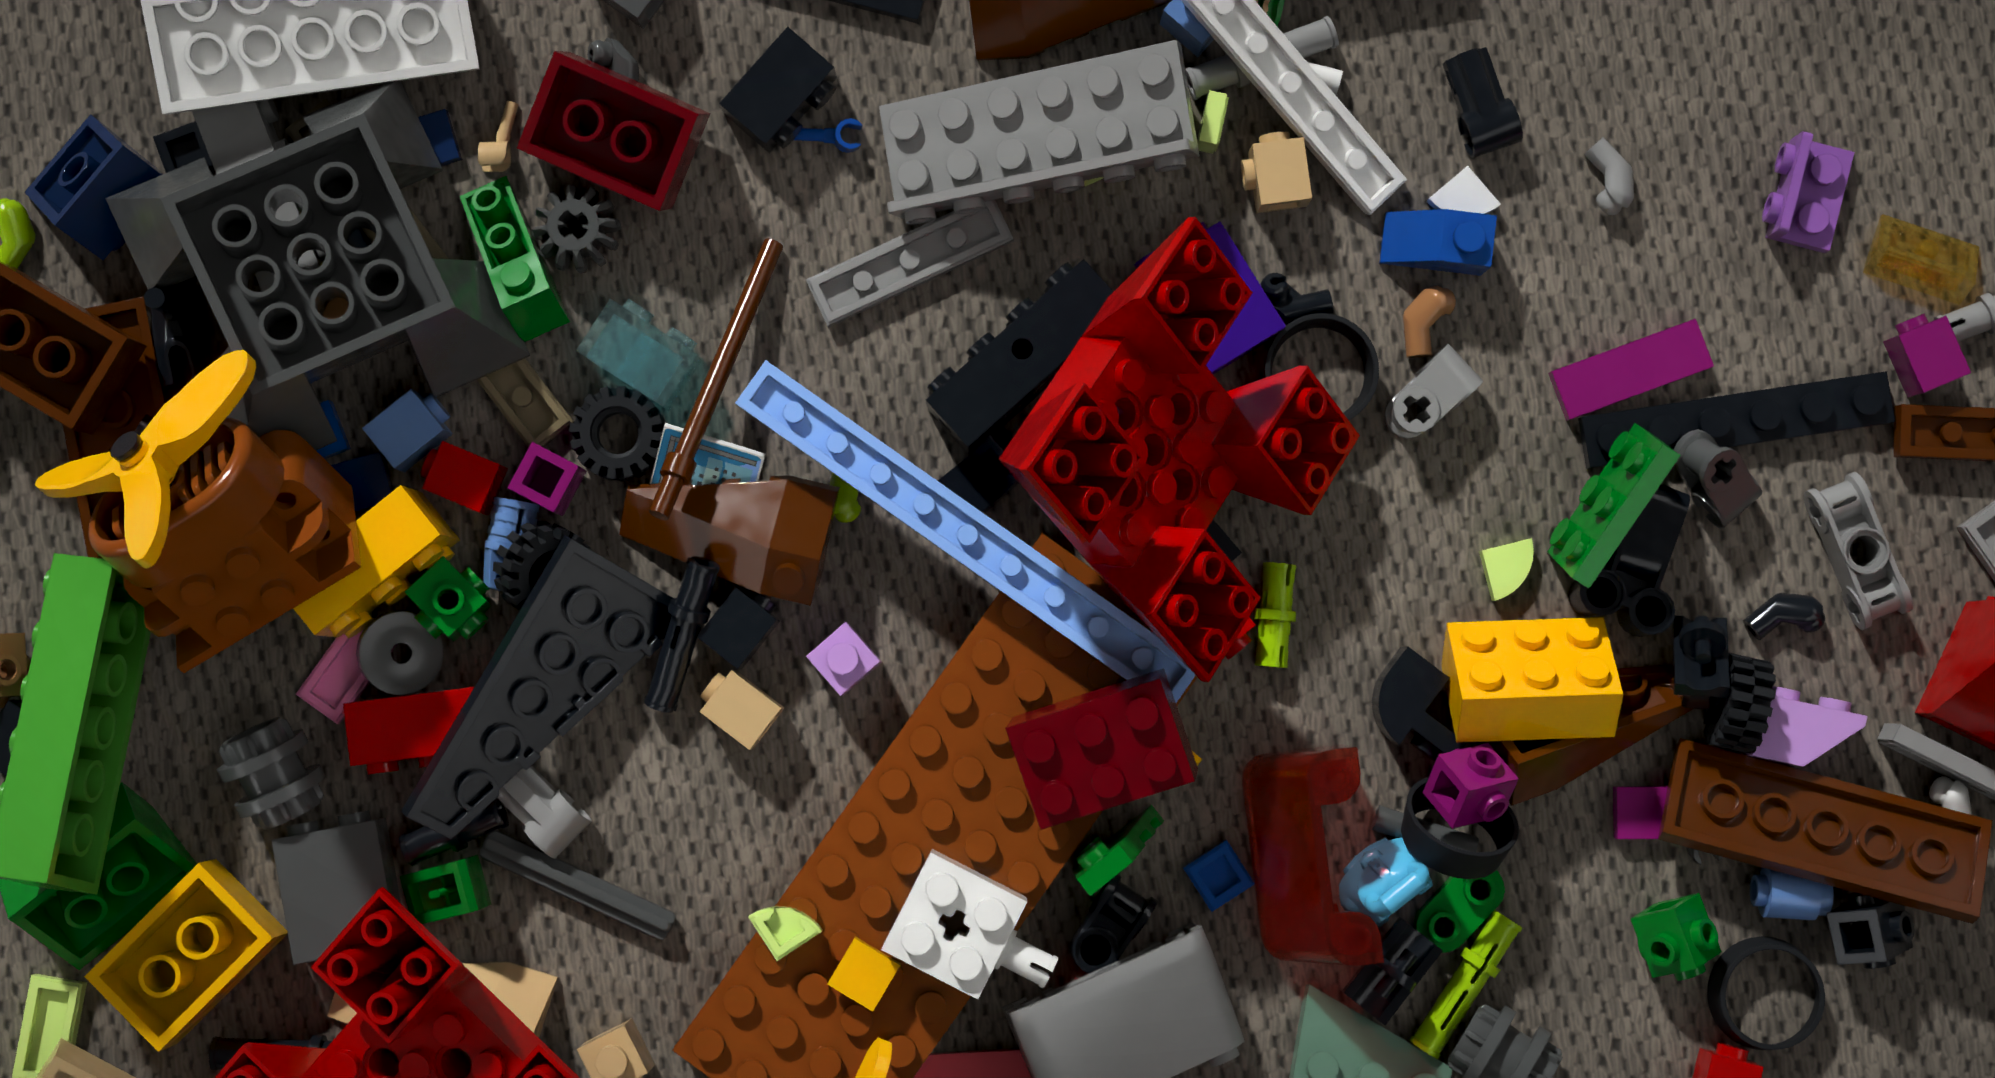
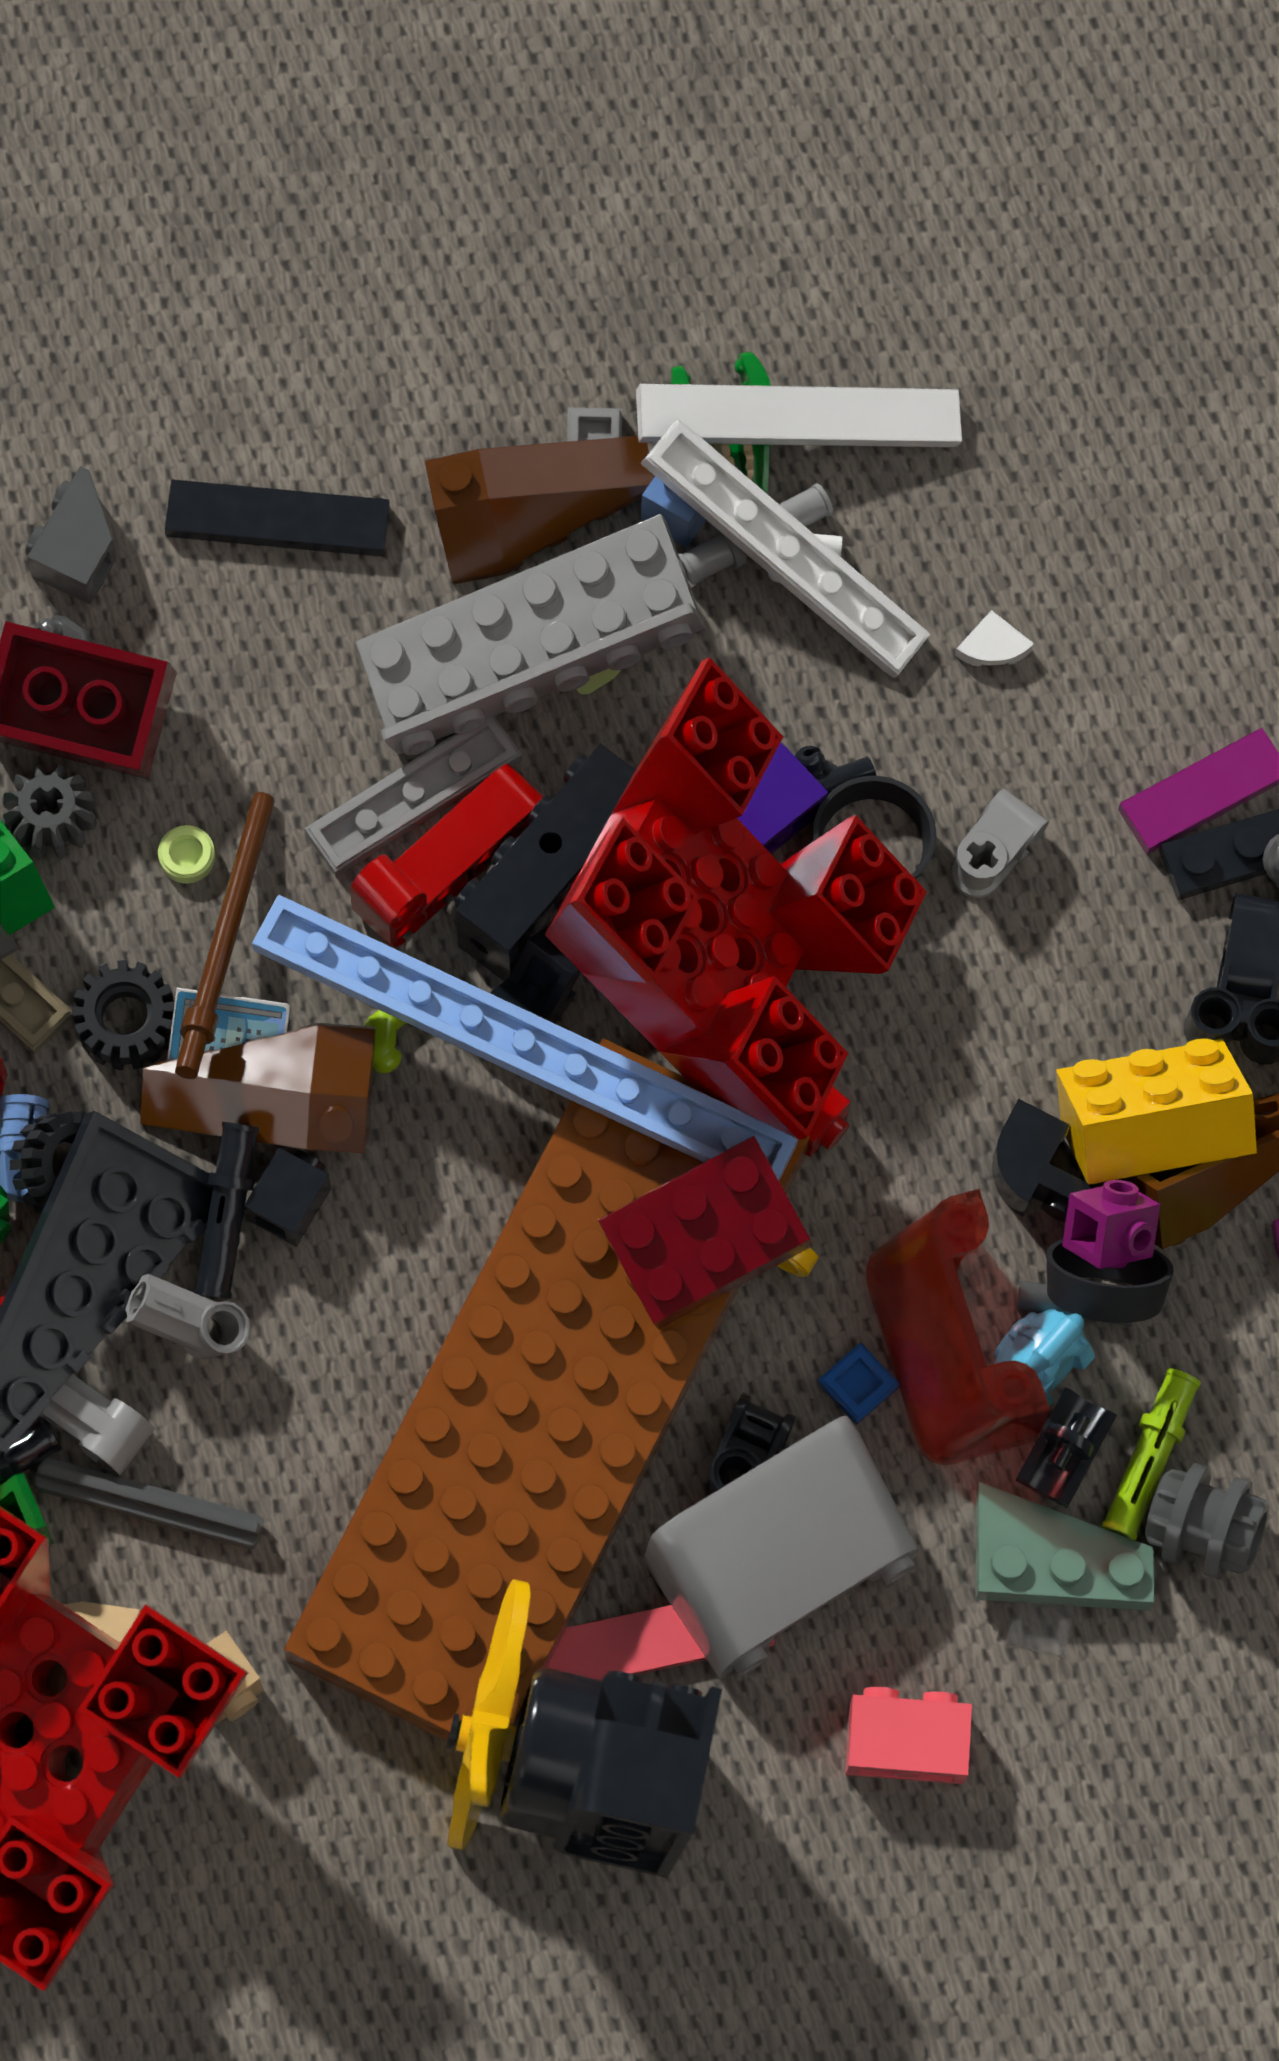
camera: 10 degrees left, 15 degrees down
magenta brick [507,442,587,516] -> none
clear light blue brick [576,299,702,412] -> none
tan brick [700,670,785,750] -> none
black brick [719,27,837,154] -> none
yellowish green tile [748,906,823,961] -> none
blue hand [794,118,863,153] -> none
lavender brick [806,622,882,696] -> none
yellow tile [827,936,901,1012] -> none
white brick [881,849,1059,999] -> none
green wing [1072,805,1164,896] -> none
yellowish green tile [1197,90,1229,154] -> none
tan brick [1241,132,1312,213] -> none
lime pin [1254,562,1296,668] -> none
blue slope [1379,209,1497,276] -> none
medium nougat arm [1403,286,1456,358] -> none
green plate [1414,870,1505,953] -> none
black piece [1443,47,1523,158] -> none
yellowish green tile [1479,538,1534,601] -> none
green plate [1547,423,1681,588] -> none
light grey arm [1584,137,1634,215] -> none
none -> light grey piece [125,1274,250,1360]
none -> yellowish green tile [158,825,215,883]
none -> red beam [350,764,543,949]

